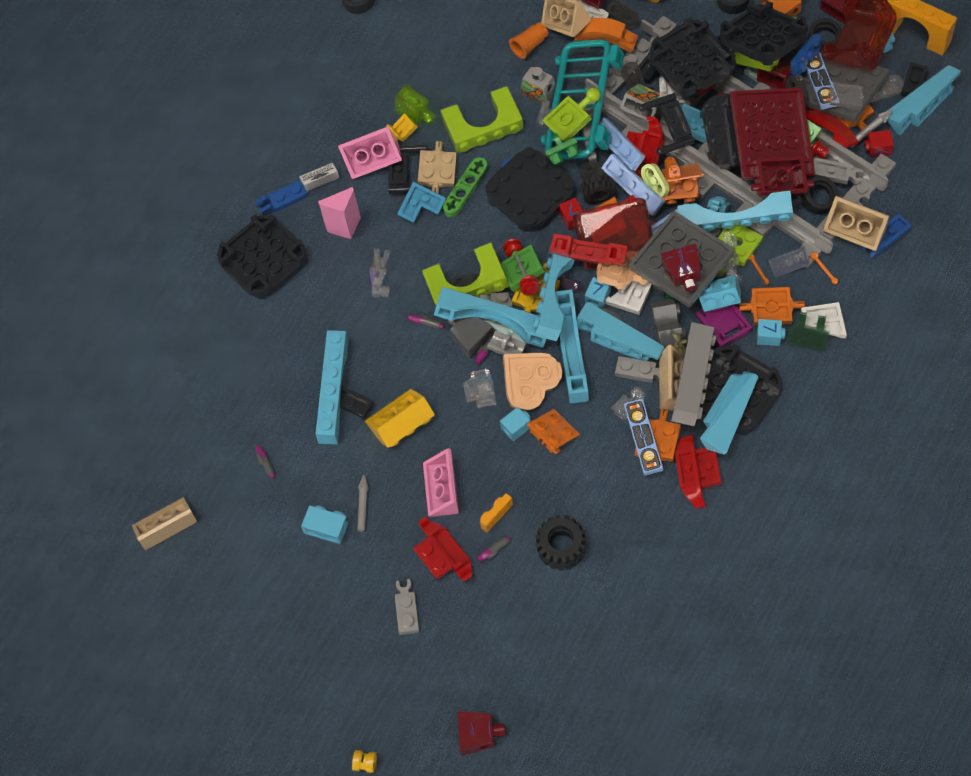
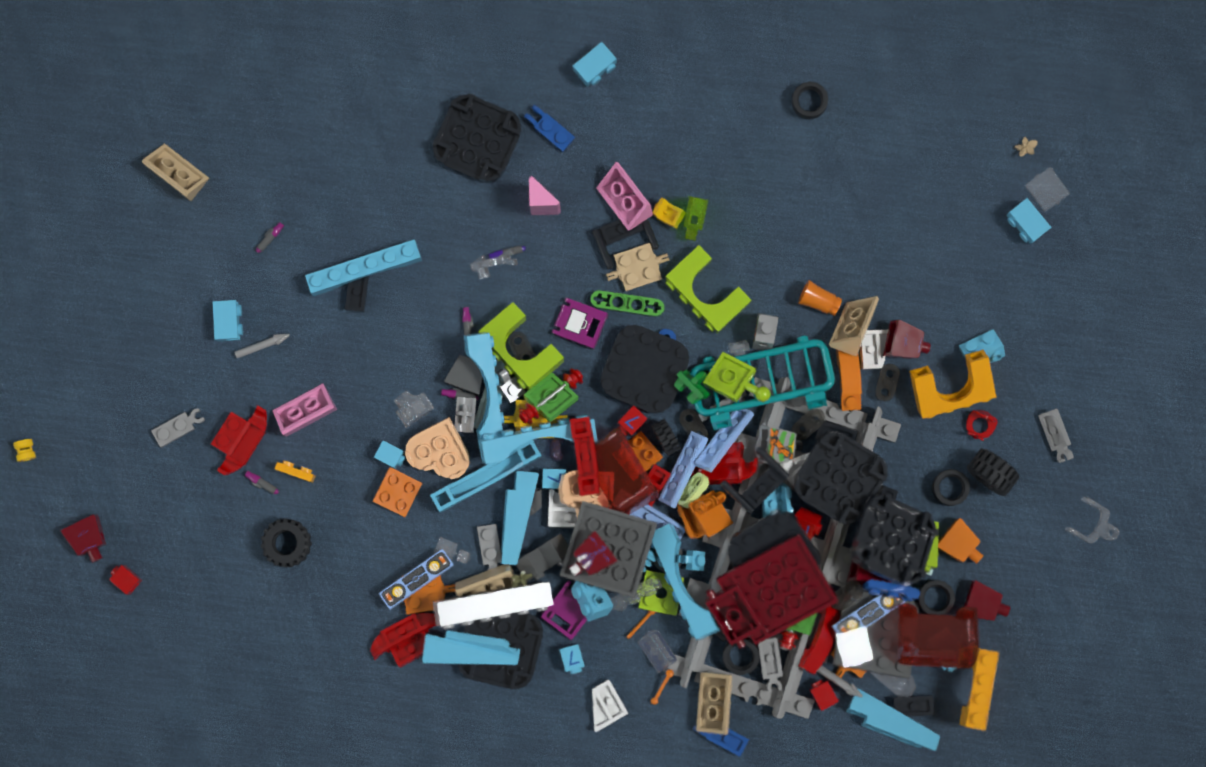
camera: 60 degrees right, 20 degrees up
white slope [299,163,339,192] -> none
yellow slope [365,389,435,448] -> none
dark azure plate [397,182,446,223] -> none
orange plate [739,287,805,326] -> none
clear green plate [787,312,829,351] -> none
none -> red brick [109,565,142,595]
none -> magenta container [552,298,608,349]
none -> medium azure brick [573,42,617,87]

